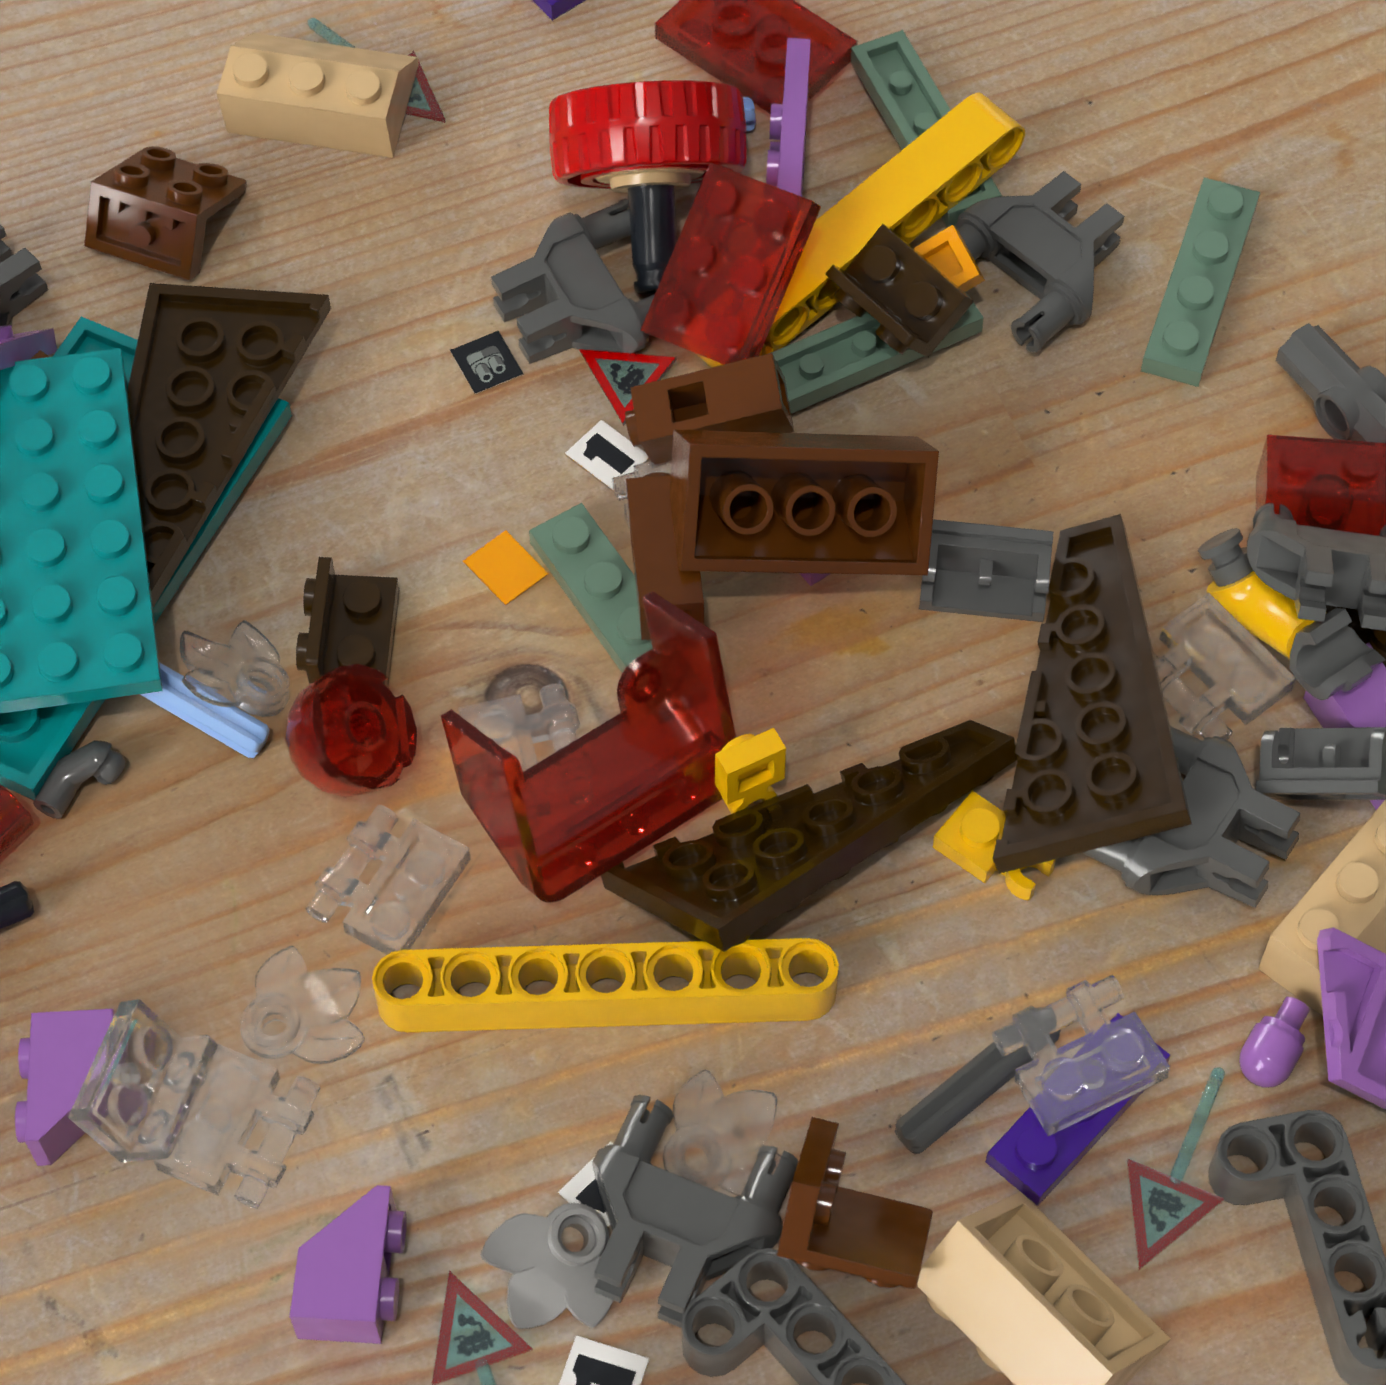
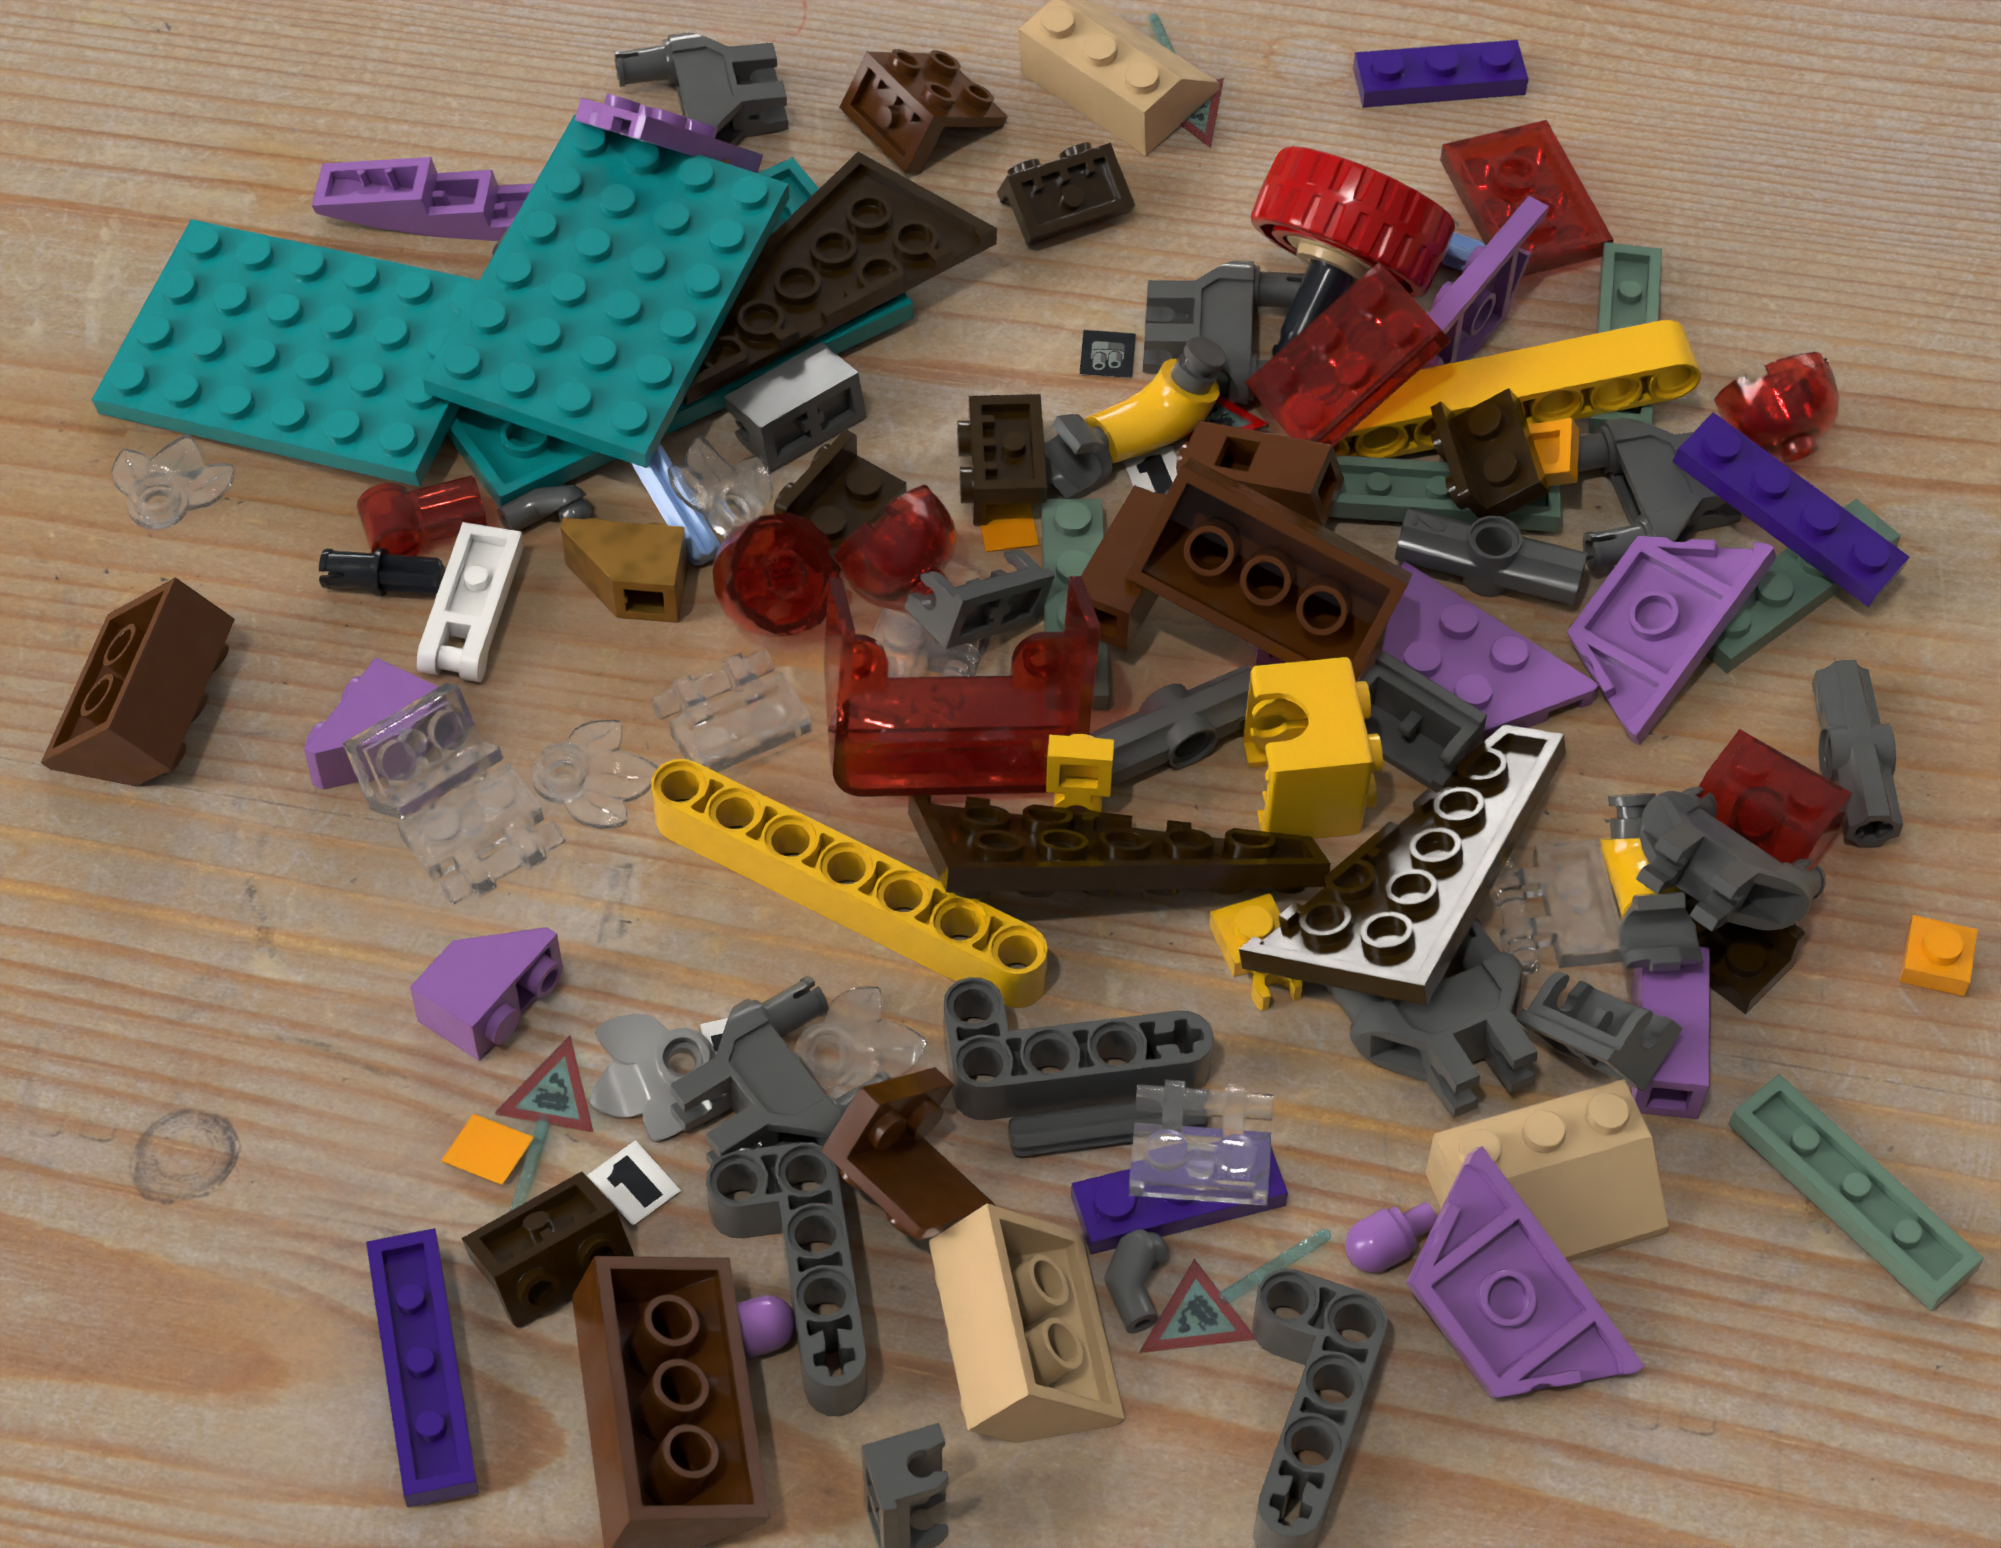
camera: 30 degrees right, 5 degrees down
none -> white plate [416,522,524,682]
none -> pearl gold slope [560,517,688,623]
none -> dark grey hinge [724,342,867,473]
none -> clear red cylinder [833,484,957,602]
none -> dark grey hinge [904,549,1055,649]
none -> dark grey beam [944,977,1214,1120]
none -> dark brown bracket [957,394,1047,525]
none -> dark brown bracket [997,142,1135,246]
none -> piece [1044,337,1227,499]
none -> dark grey piece [1087,665,1252,787]
none -> dark grey arm [1105,1229,1167,1333]
none -> yellow piece [1243,657,1383,839]
none -> medium lavender wing [1381,562,1599,743]
none -> dark grey piece [1395,508,1588,605]
none -> medium lavender wing [1567,536,1776,745]
none -> dark purple plate [1672,412,1910,607]
none -> clear red cylinder [1714,352,1840,463]

